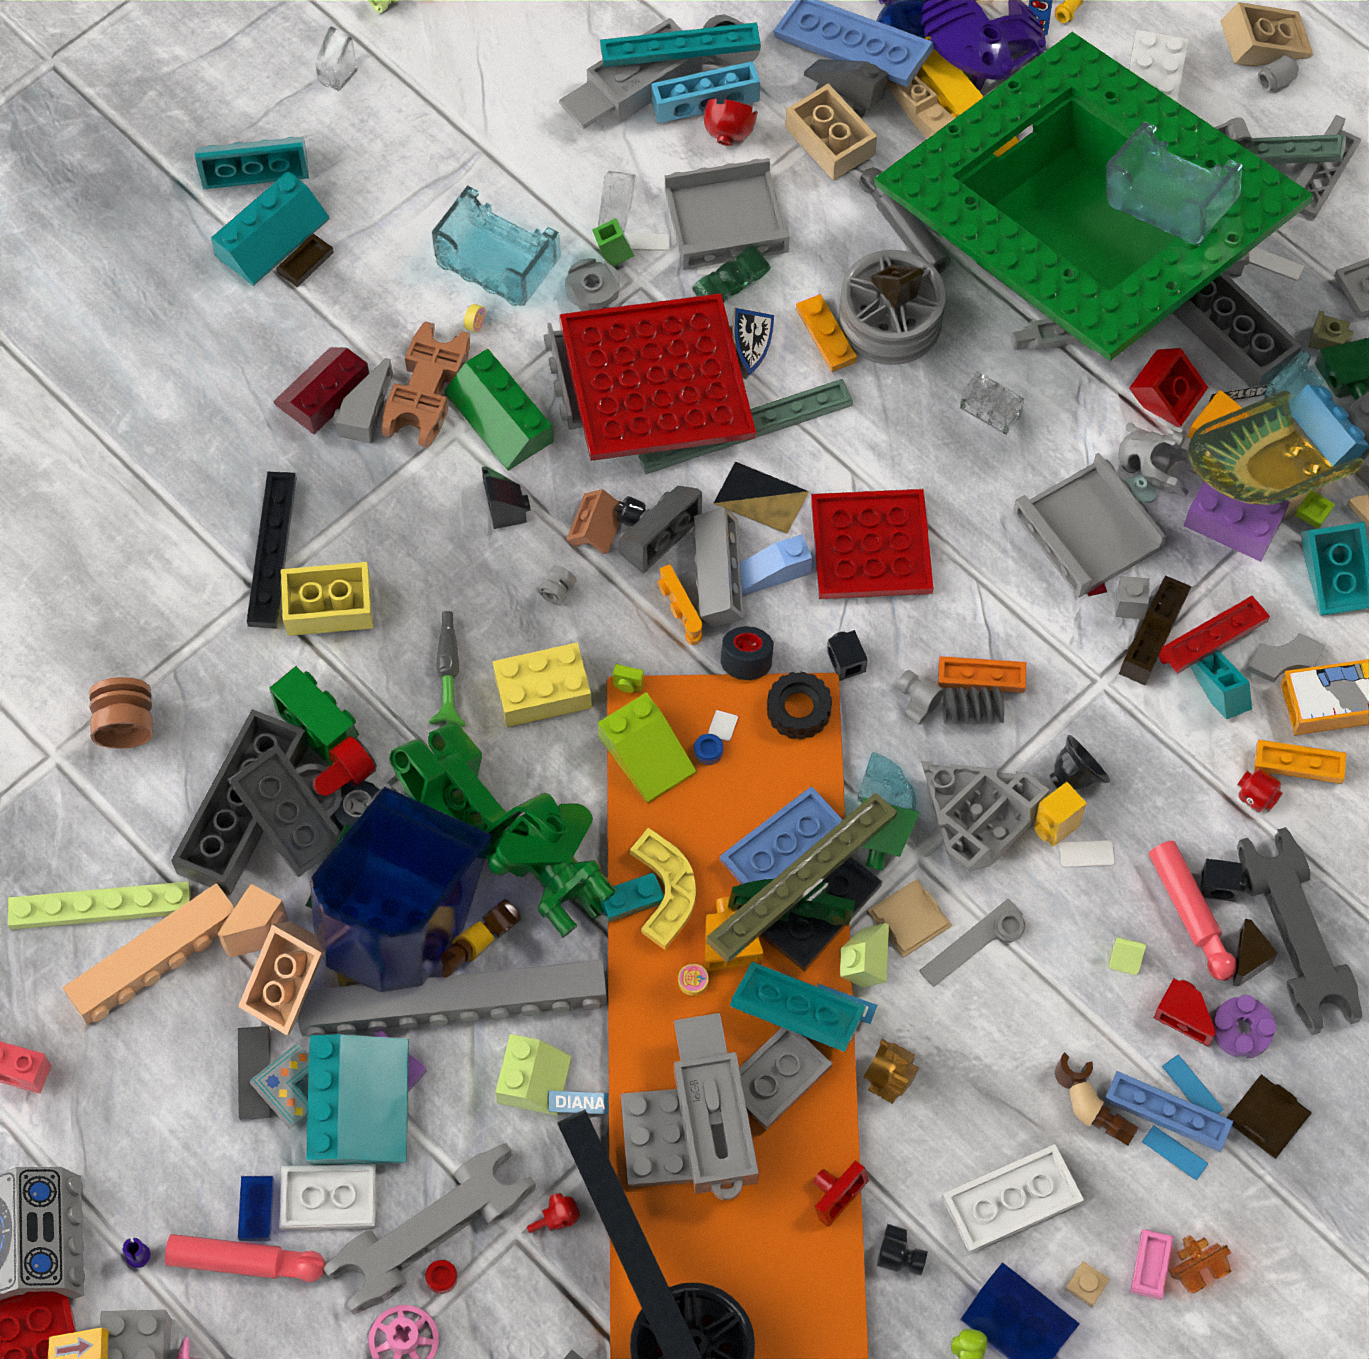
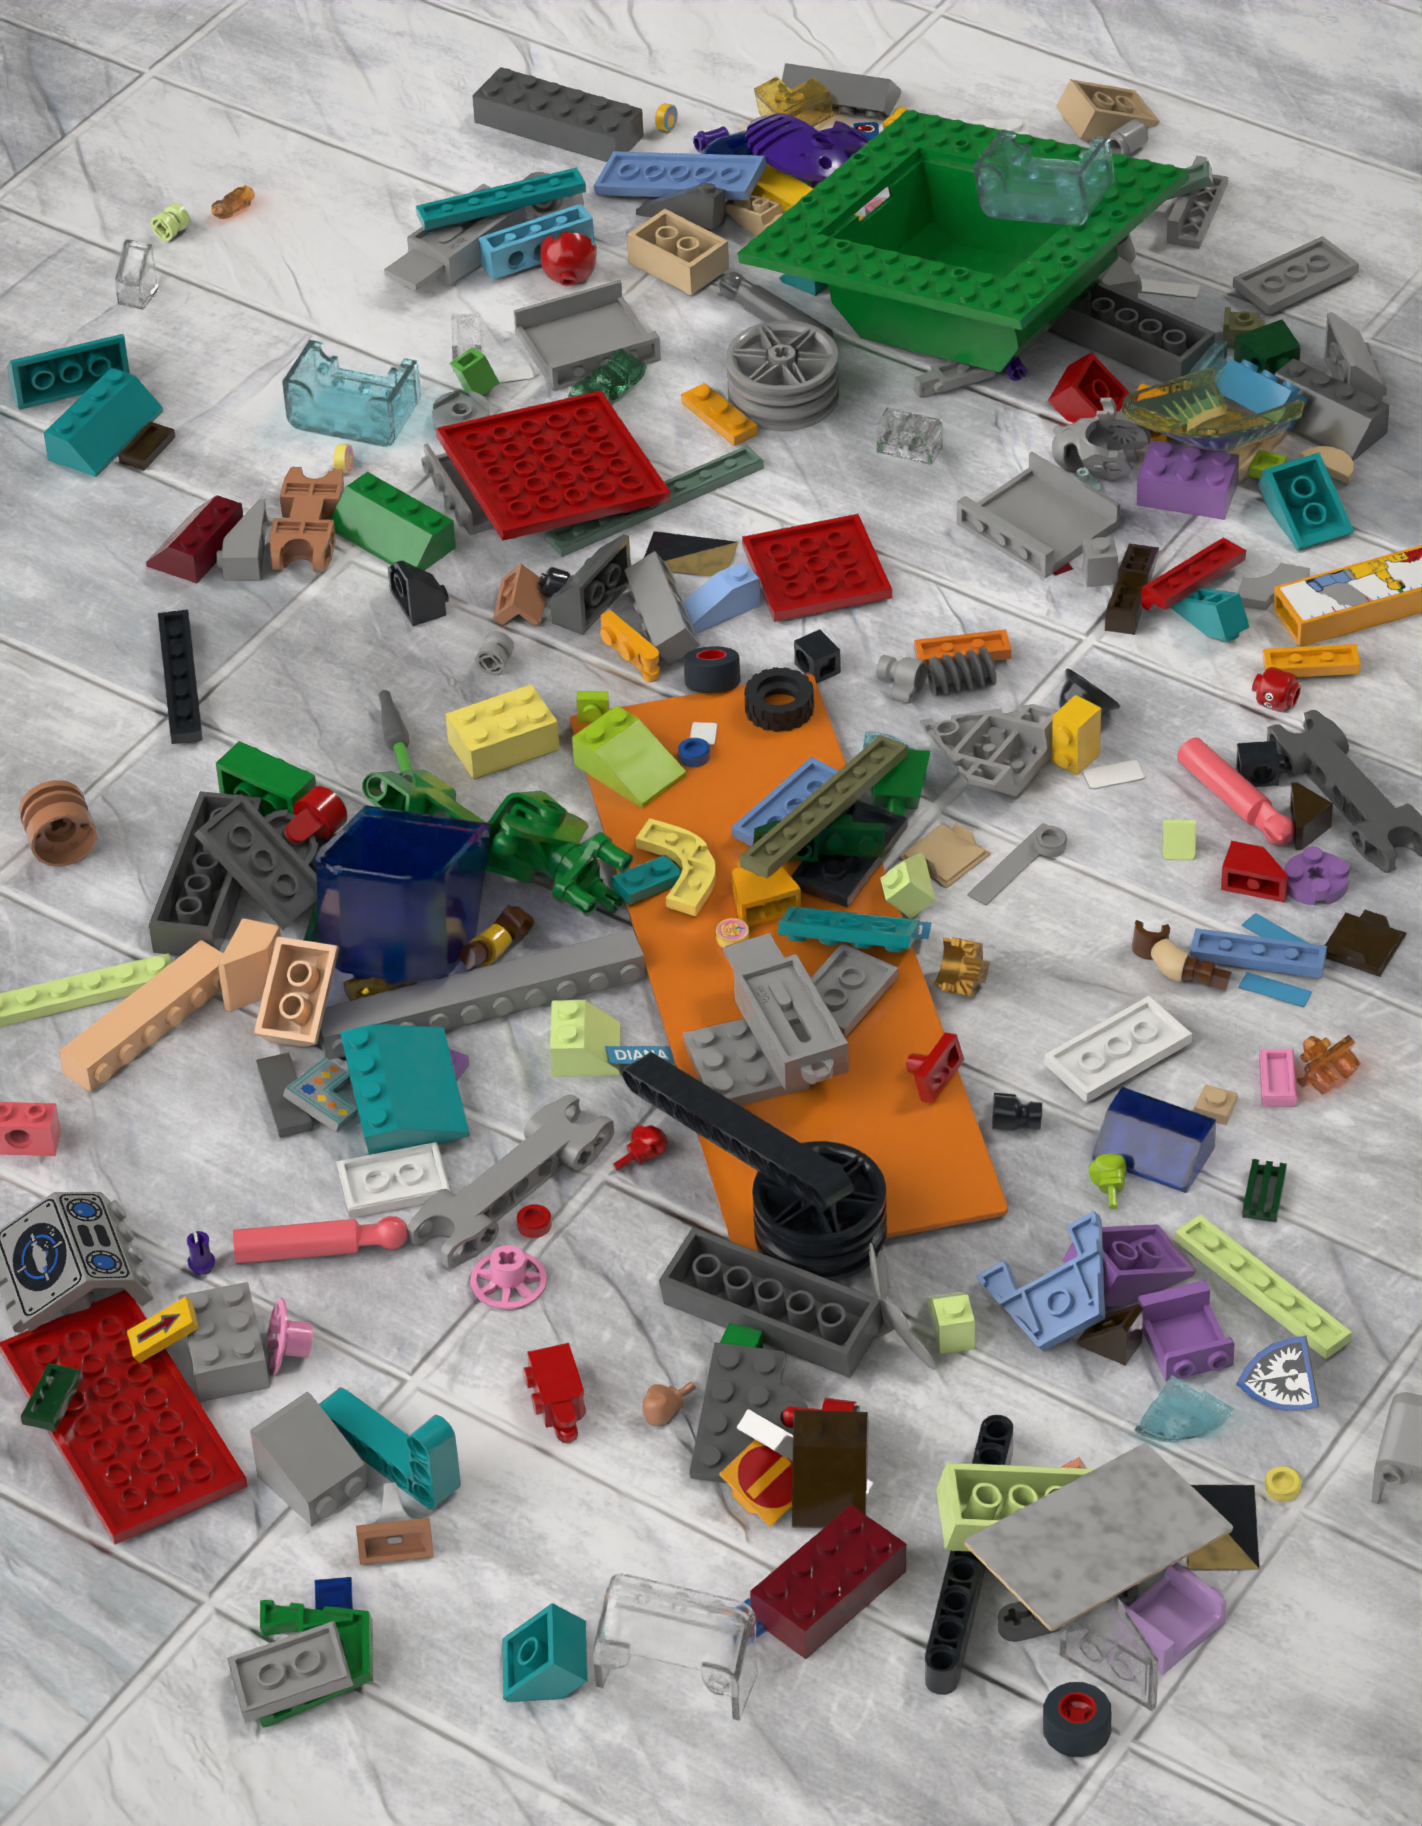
camera: 10 degrees left, 20 degrees down
clear blue plate [238,1176,274,1241] -> none
light yellow brick [281,562,374,636] -> none
shield [730,308,774,375] -> none
dark brown slope [870,265,923,309] -> none

